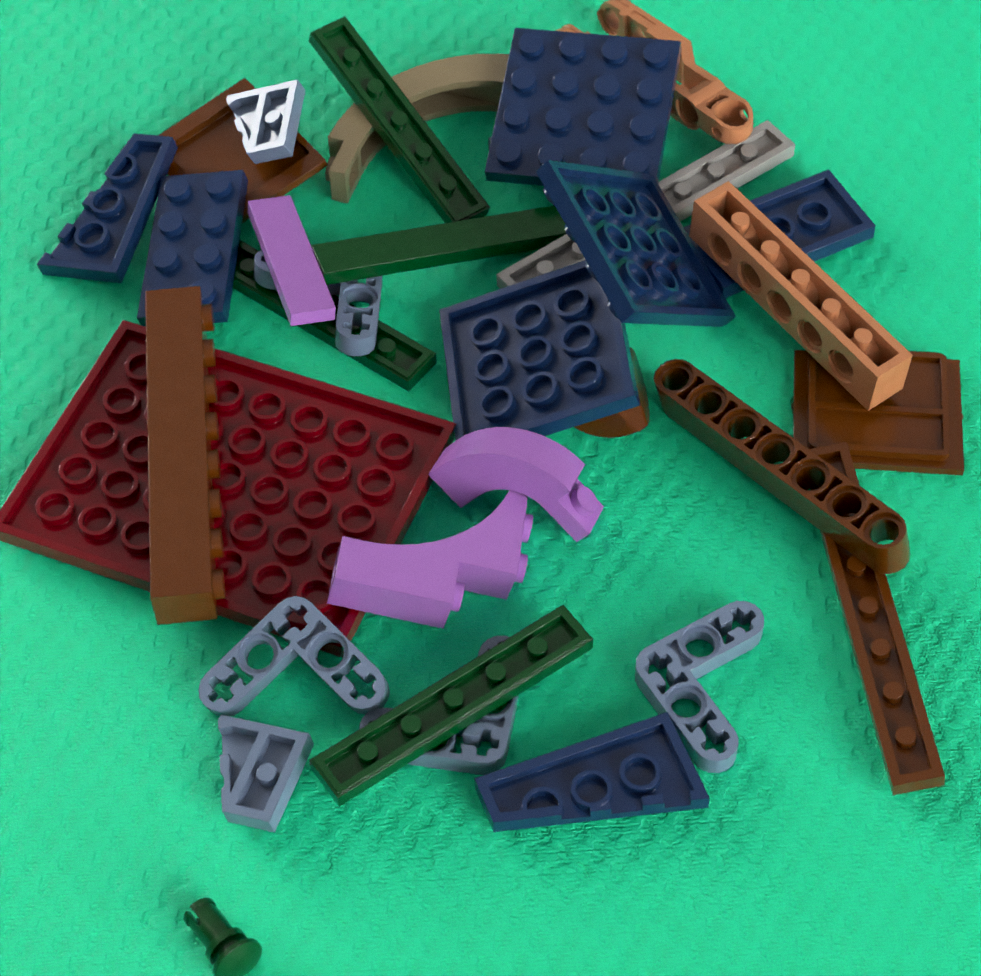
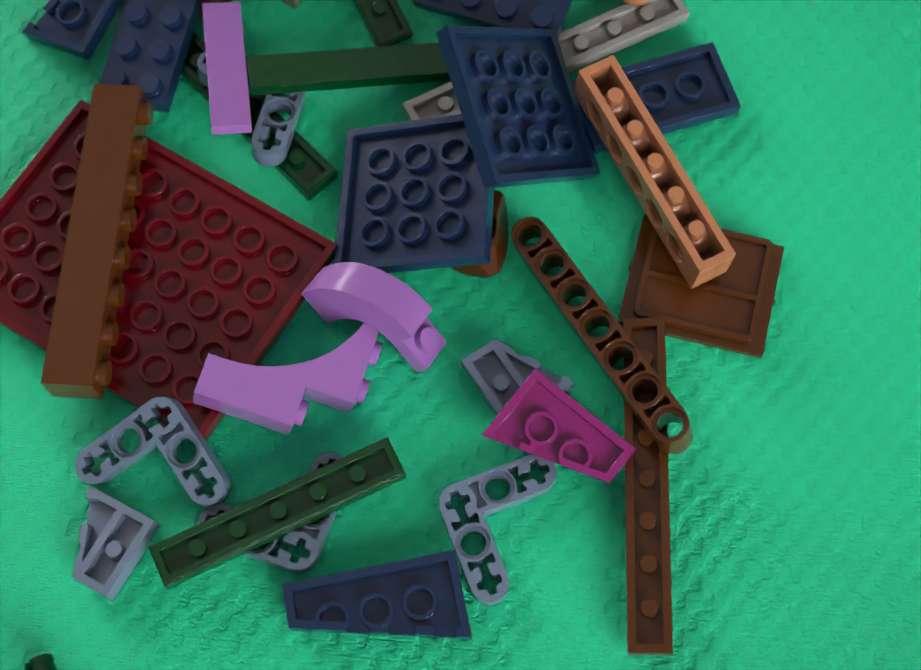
camera: 10 degrees right, 15 degrees up
none -> sand blue wing [461,339,574,416]
none -> magenta wing [482,369,636,483]

